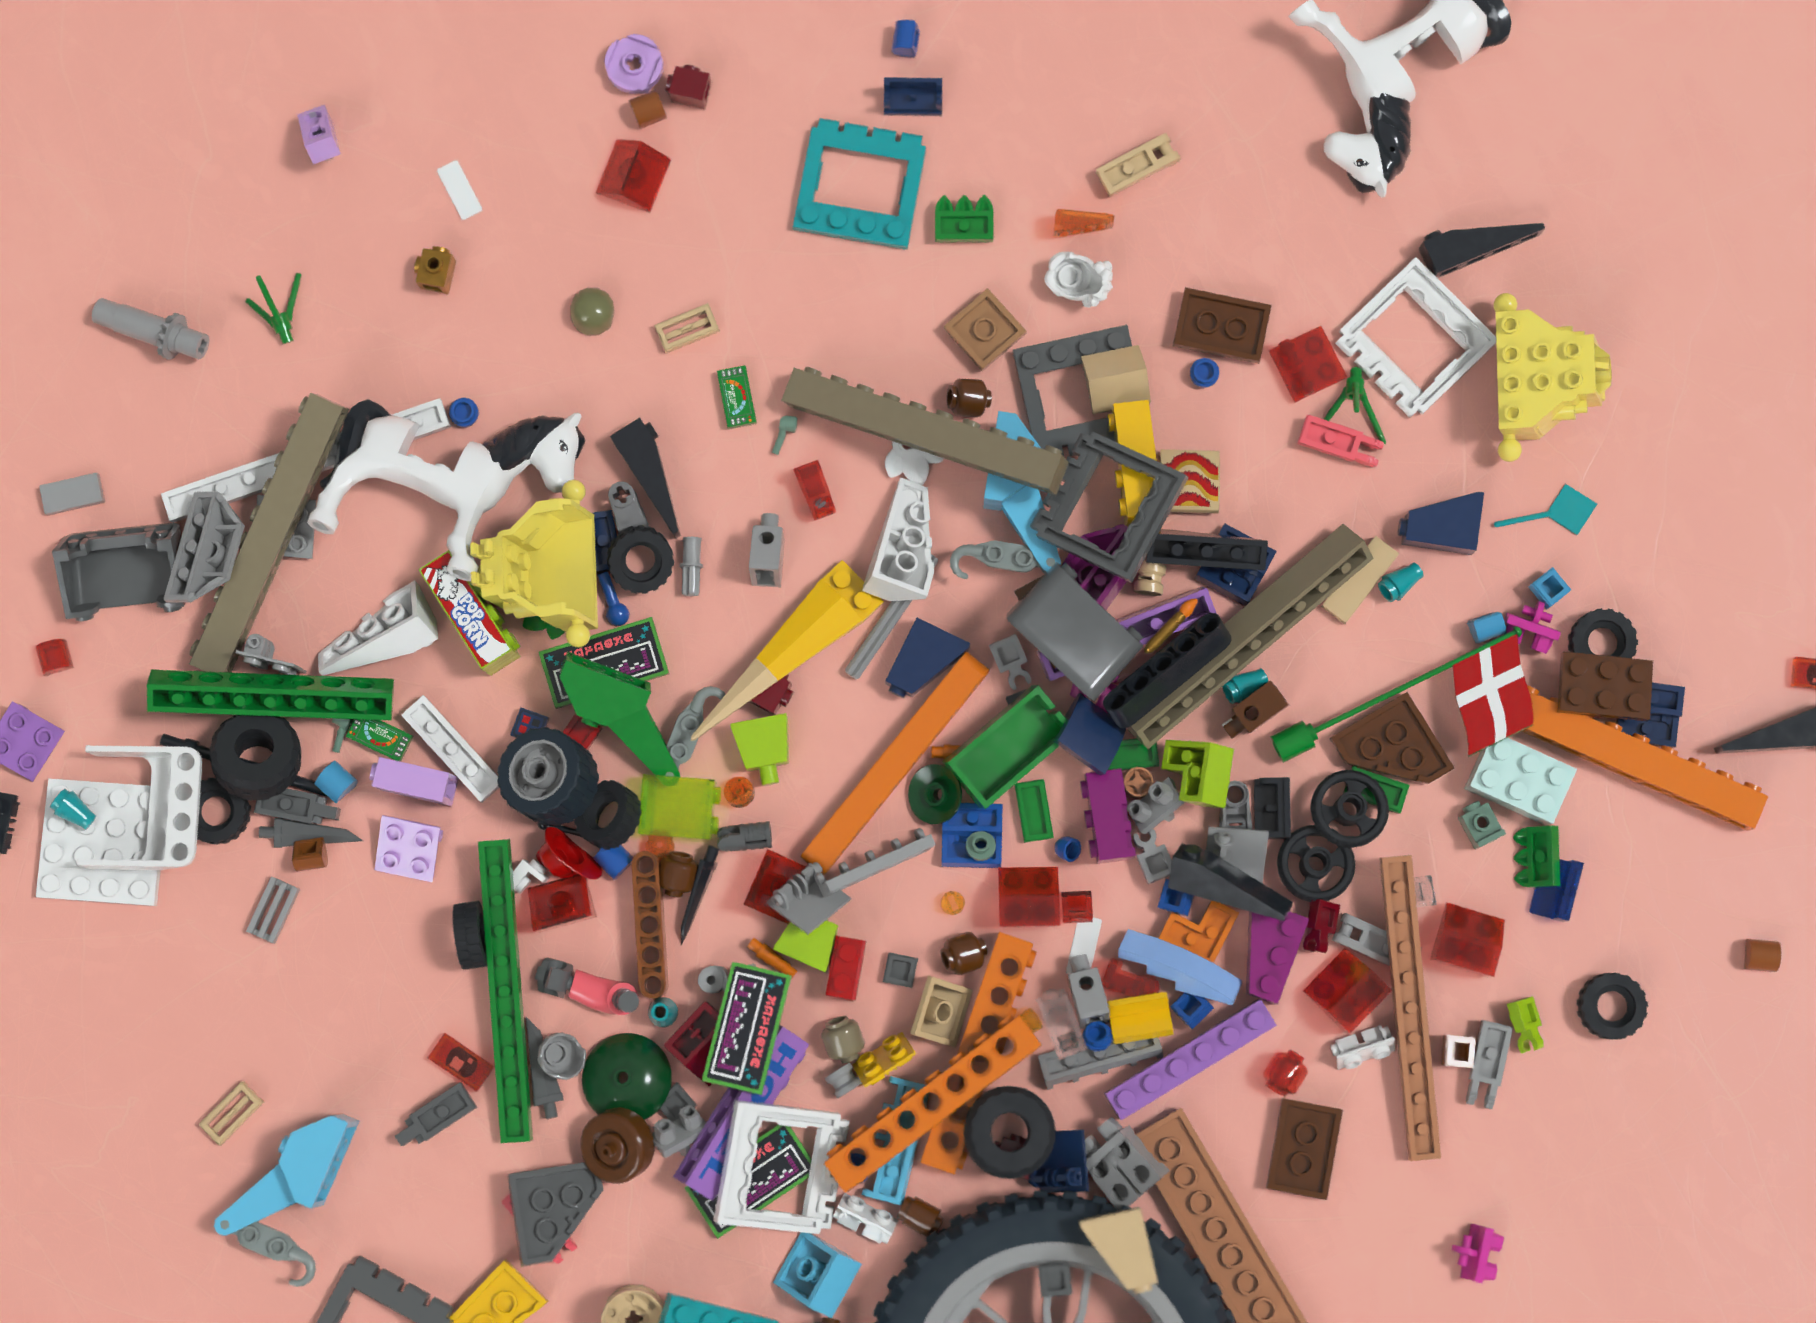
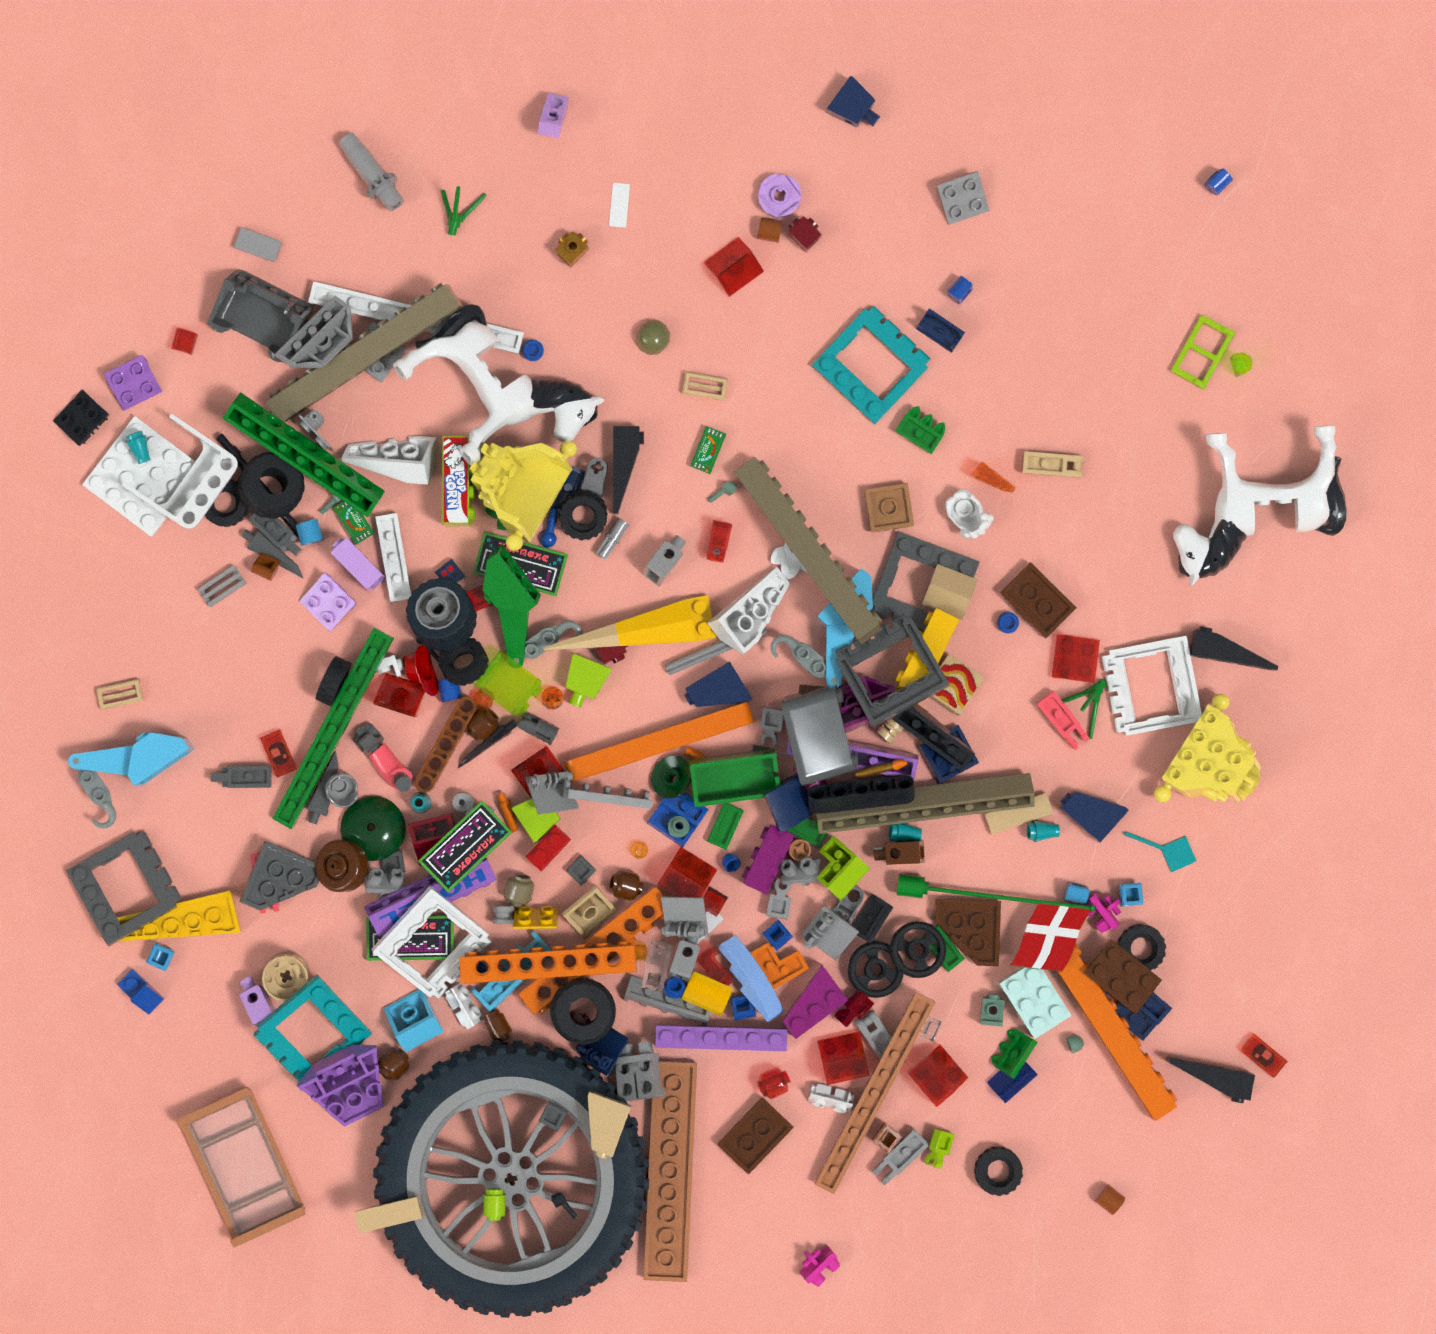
camera: 20 degrees right, 5 degrees up
reddish brown head [947,379,992,417] -> none
black slope [1168,843,1293,921] -> none
none -> light grey hinge [661,896,709,938]
none -> sand green hinge [1066,1035,1084,1054]

